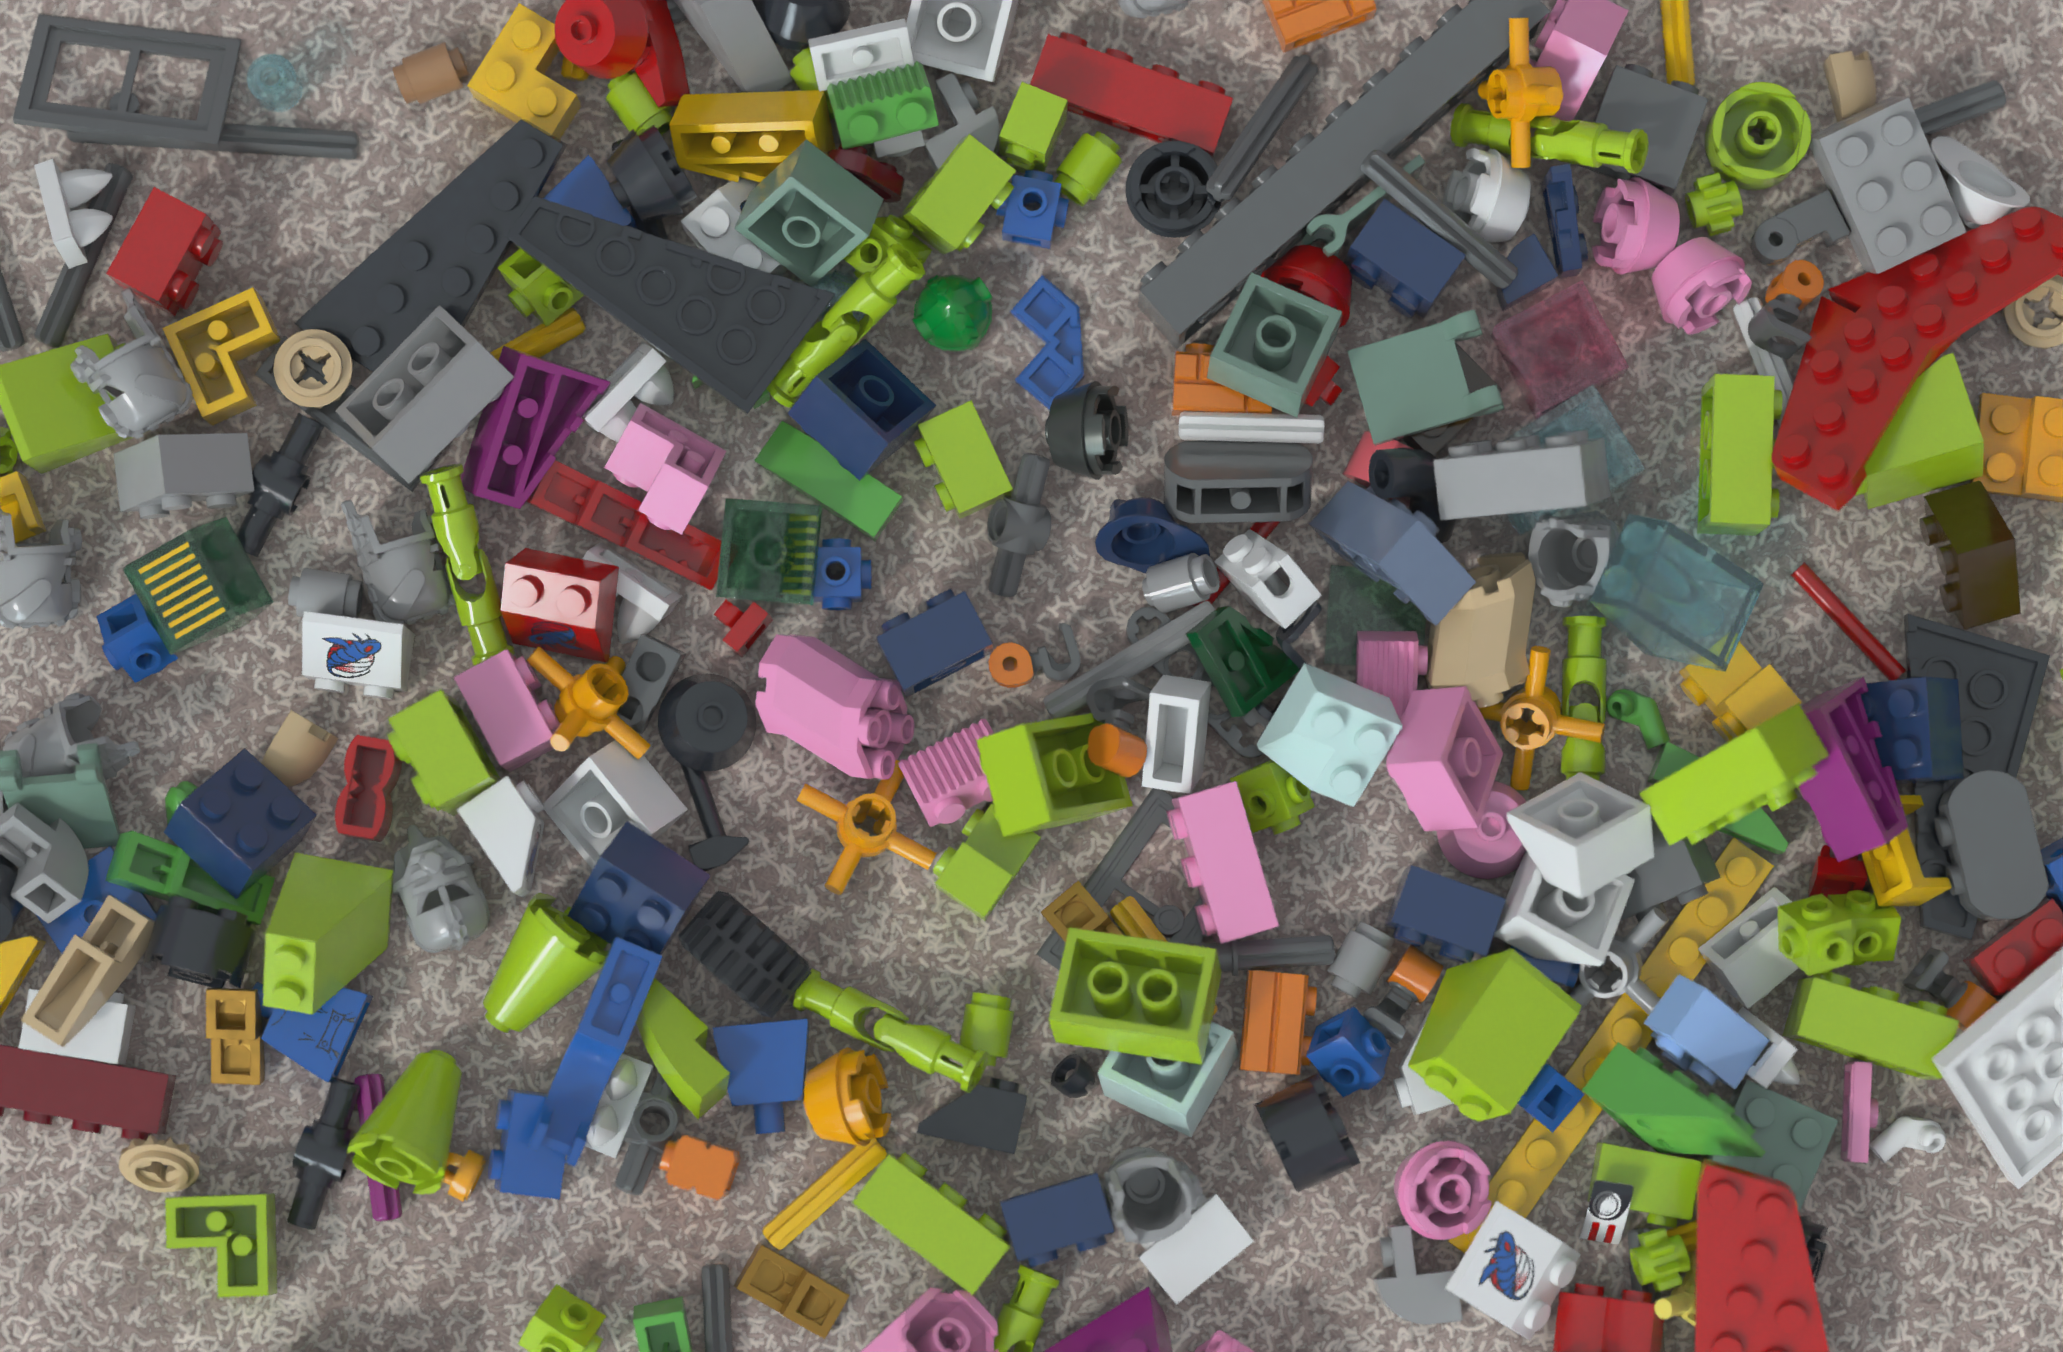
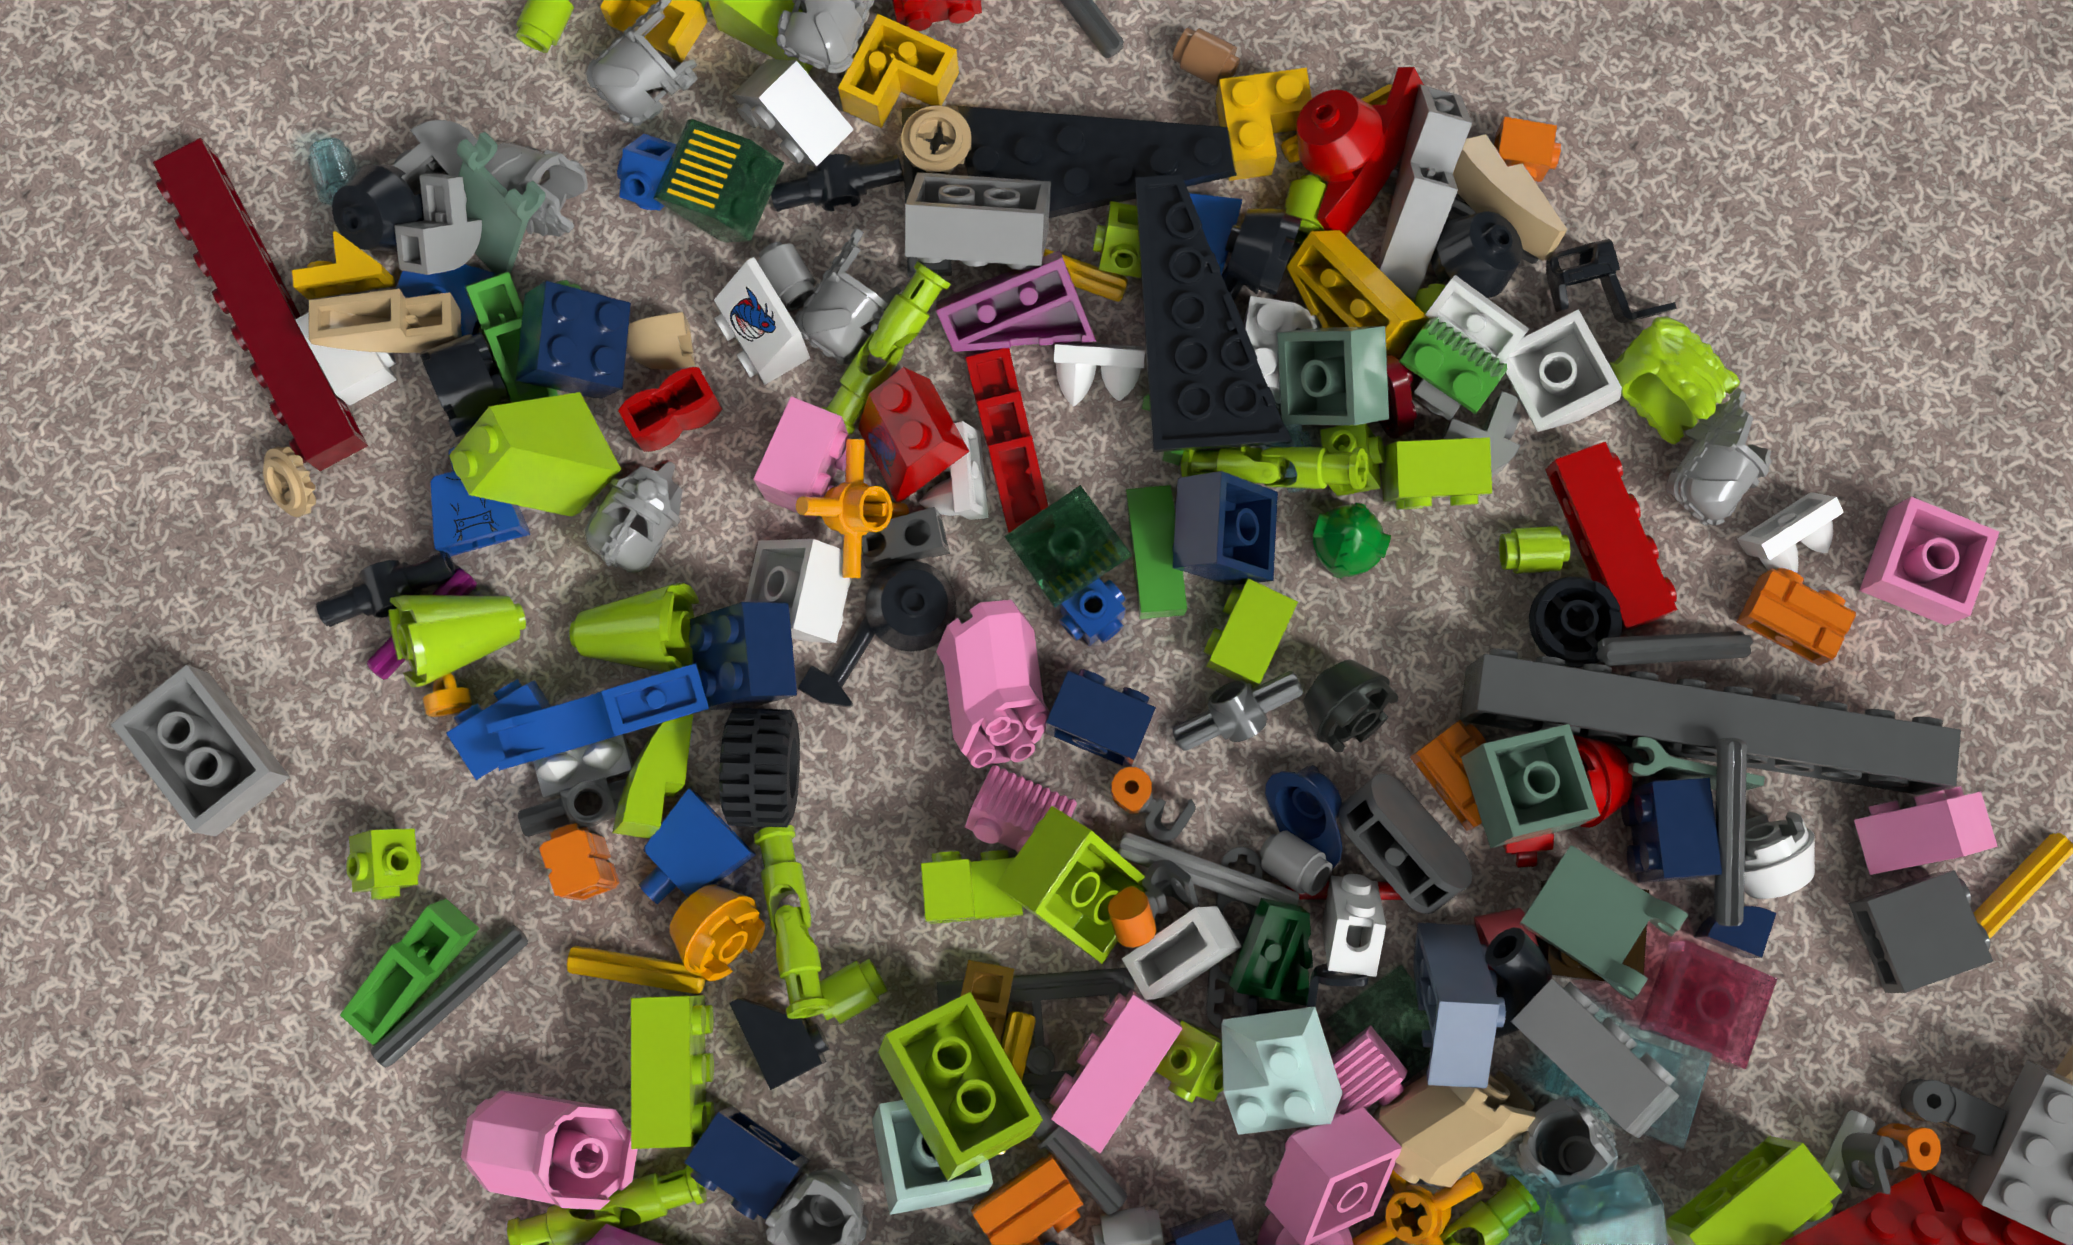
camera: 55 degrees right, 5 degrees down
lime brick [165,1193,277,1298] -> none
pearl gold slope [206,987,265,1085] -> none
lime brick [387,689,501,816] -> none
white slope [457,776,545,897] -> none
bright pink brick [604,403,726,535] -> none
red tile [714,599,773,658] -> none
pearl gold slope [734,1242,850,1339] -> none
light orange bar [796,760,937,895] -> none
blue brick [996,170,1069,249] -> none
lime brick [999,82,1068,173] -> none
blue tile [1010,275,1084,411] -> none
black hinge [1051,1054,1095,1098] -> none
white axle [1178,411,1325,444] -> none
lime piece [1450,103,1649,174] -> none
light orange bar [1478,17,1563,168] -> none
dark blue wing [1541,163,1588,279] -> none
bright pink cone [1592,177,1680,274] -> none
bright pink cone [1652,237,1752,335] -> none
lime gear [1685,172,1743,237] -> none
lime brick [1704,82,1811,190] -> none

